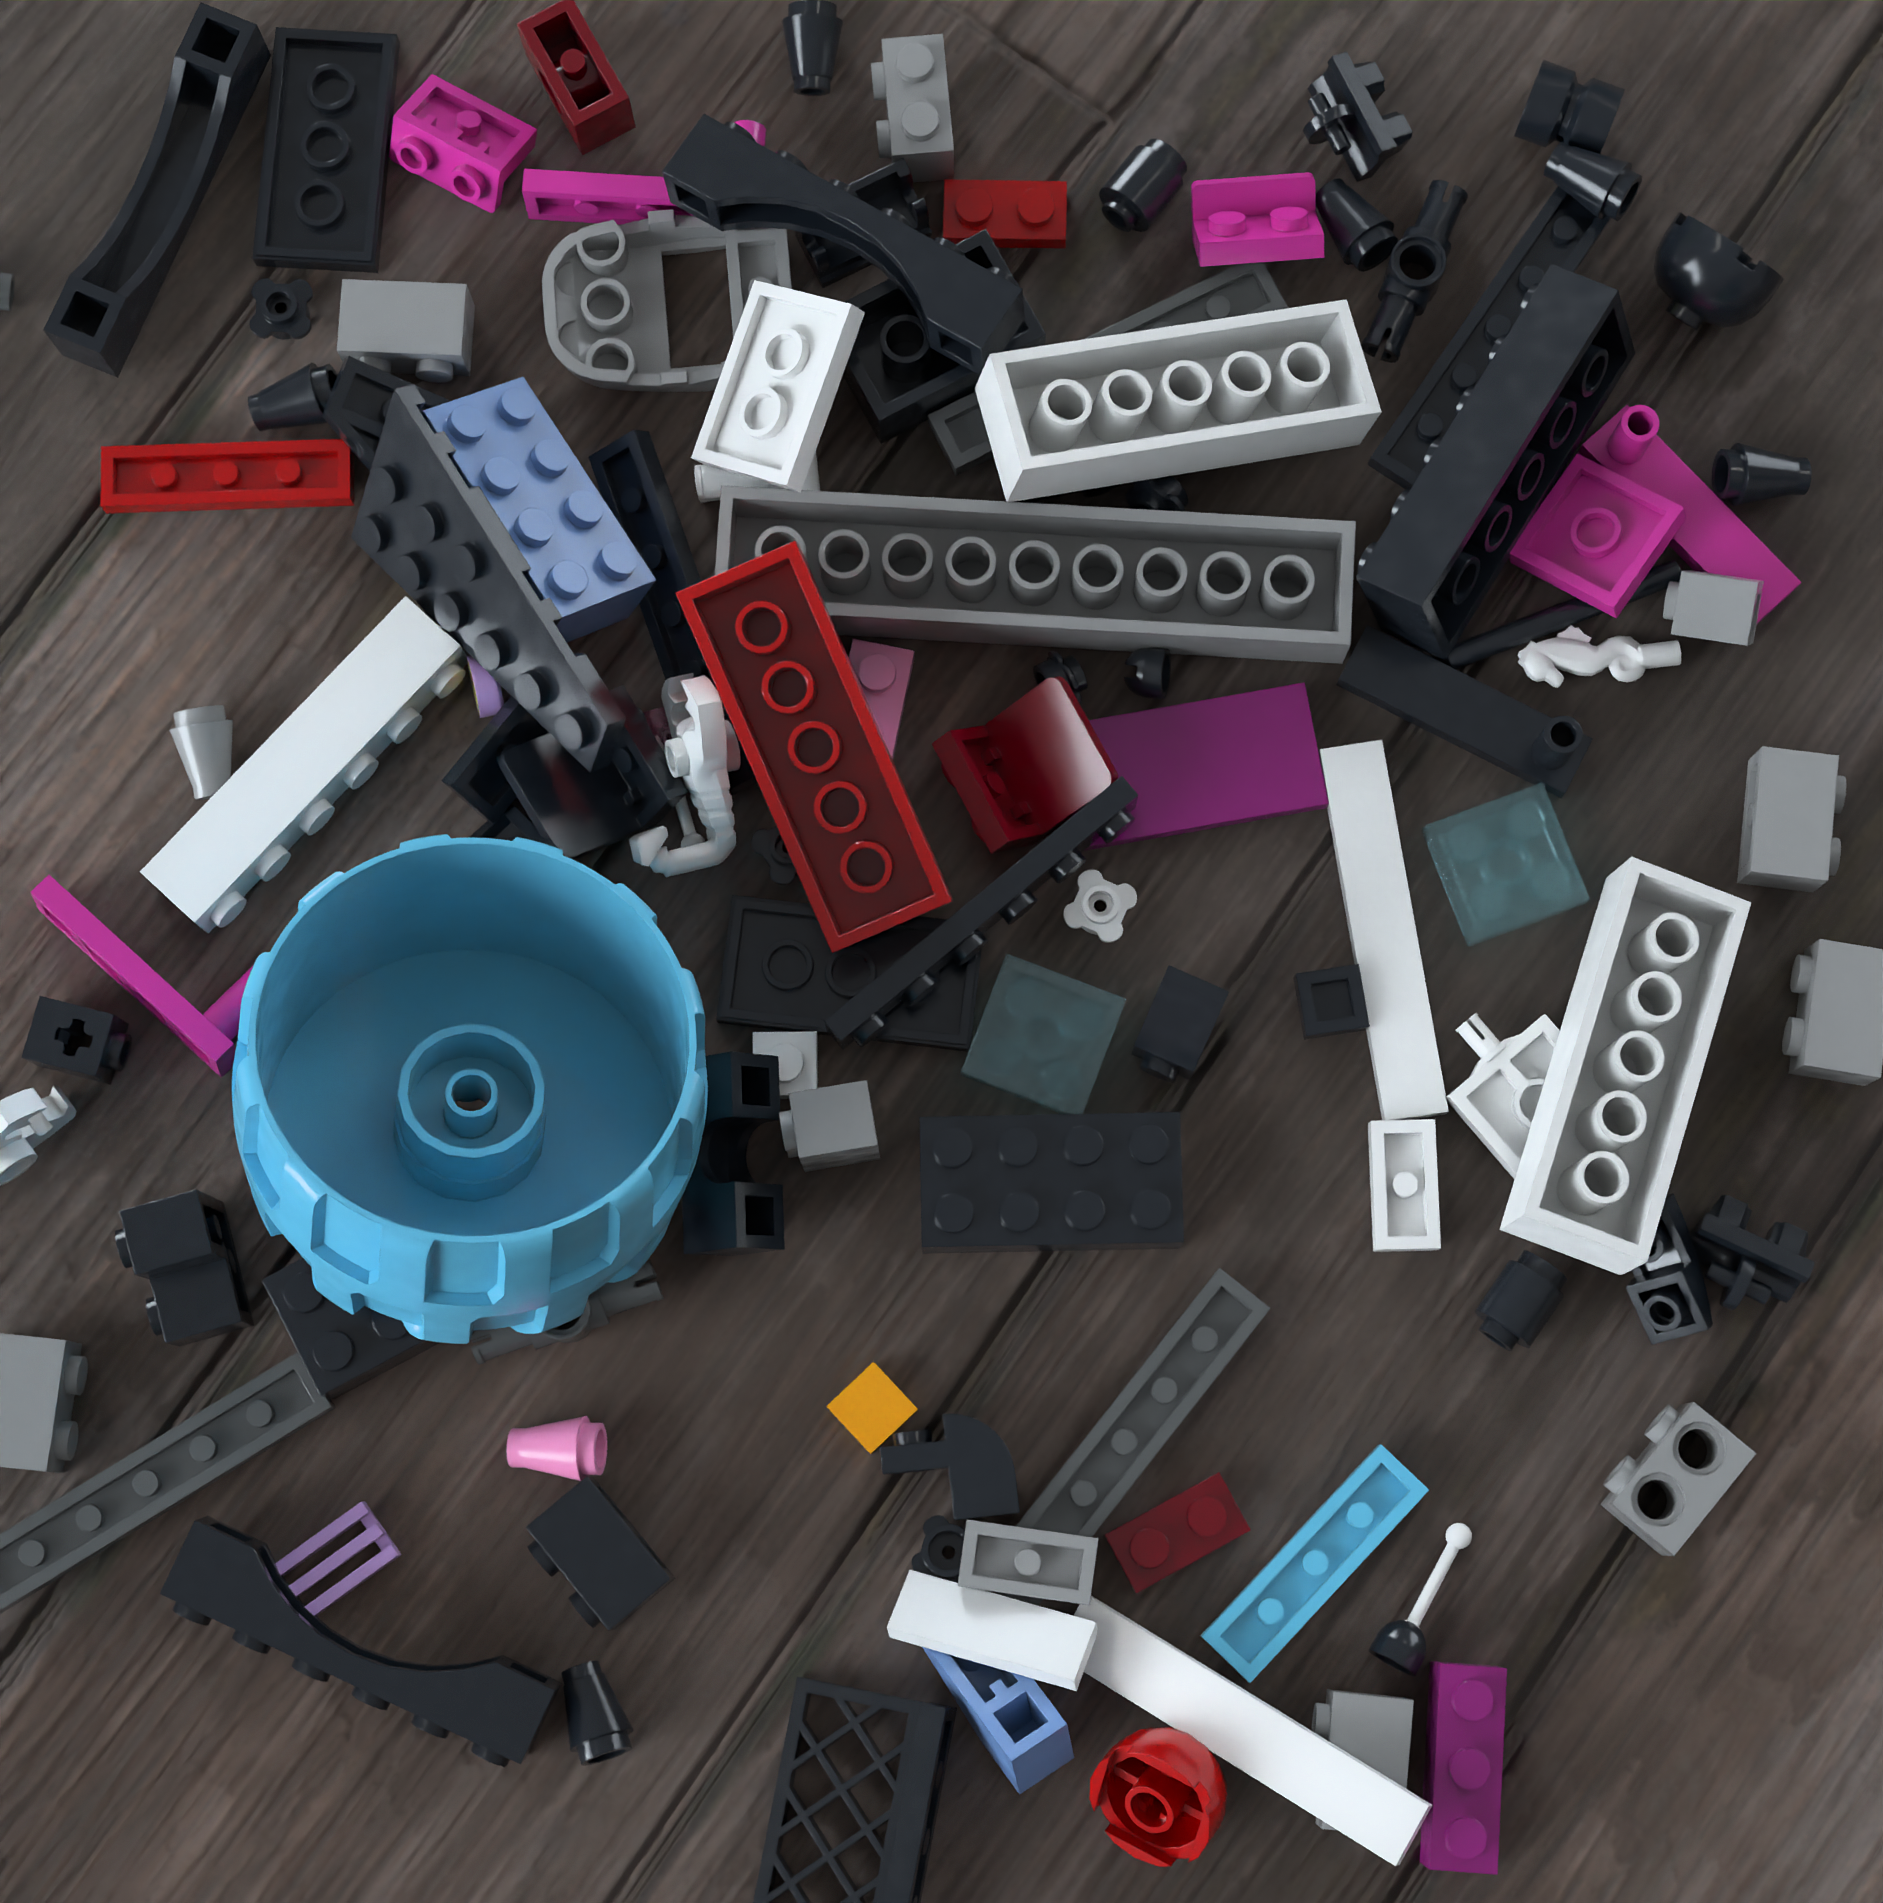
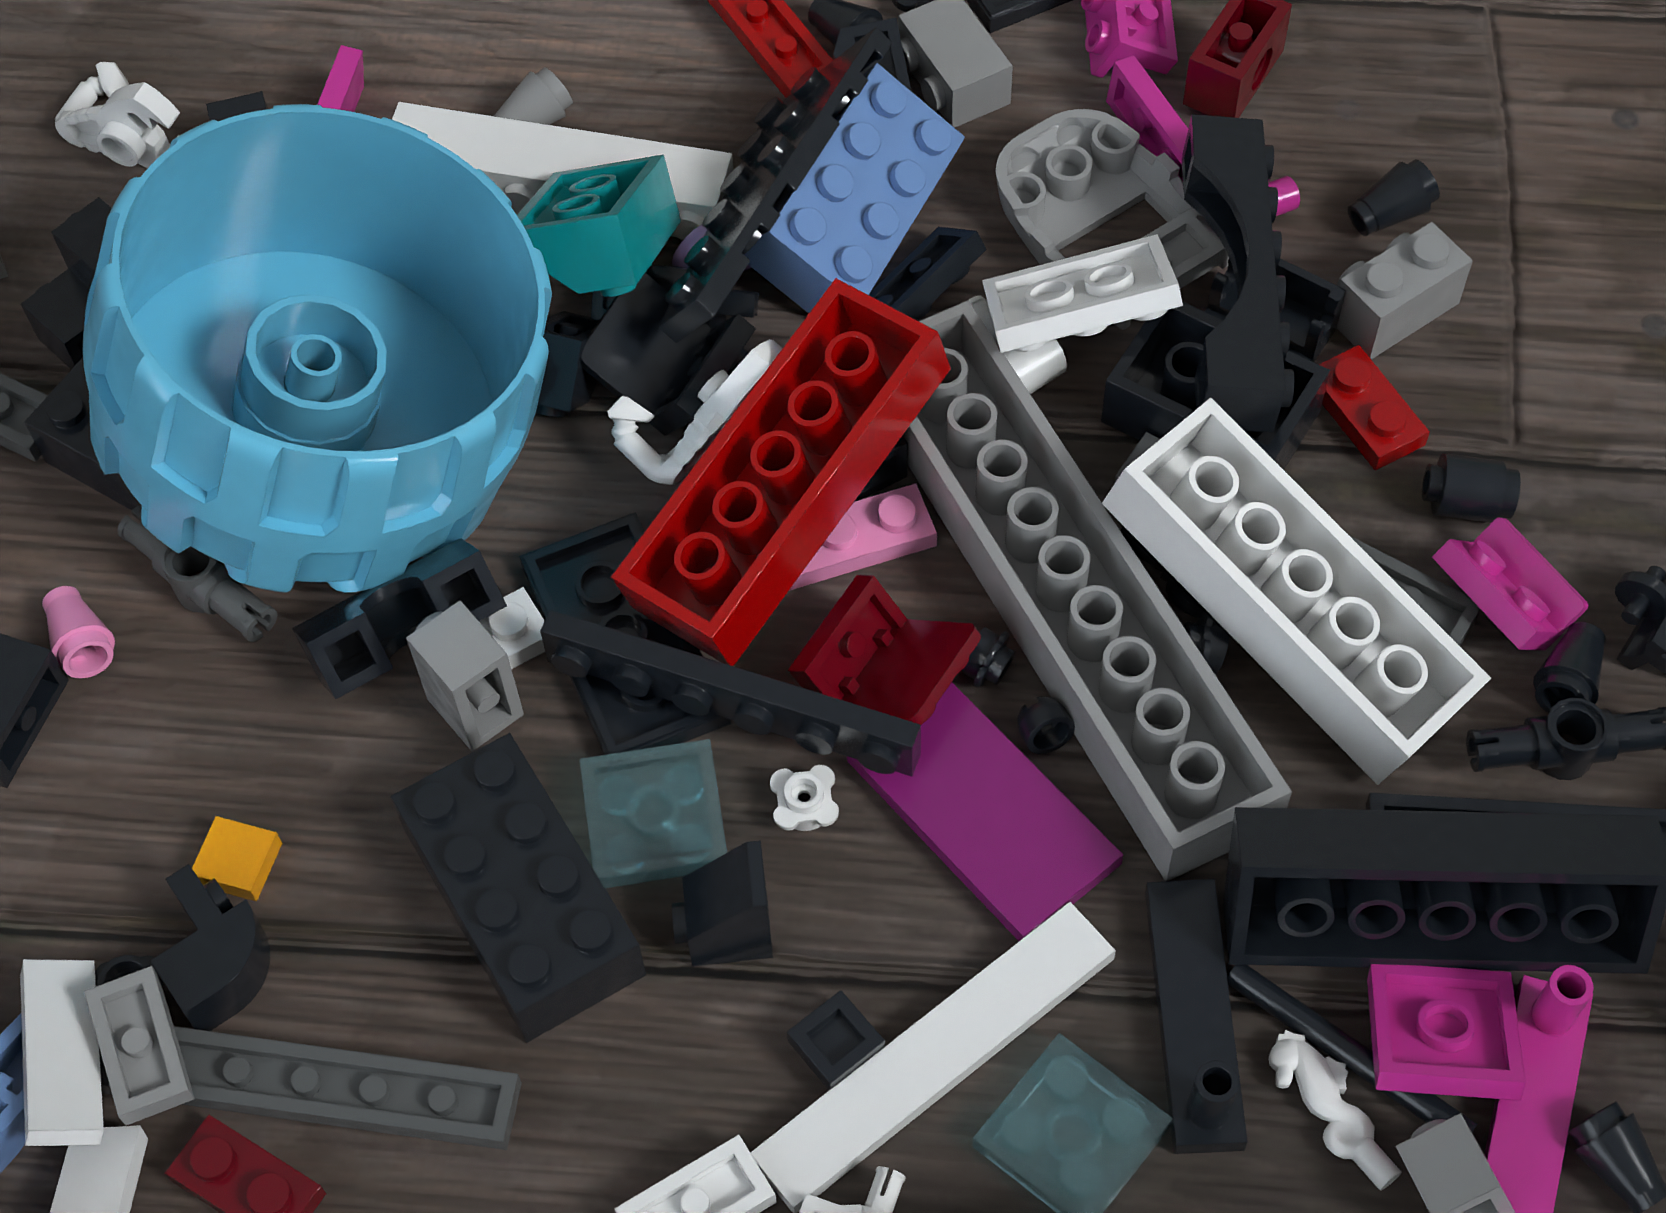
camera: 60 degrees right, 20 degrees down
none -> teal slope [517,154,681,297]

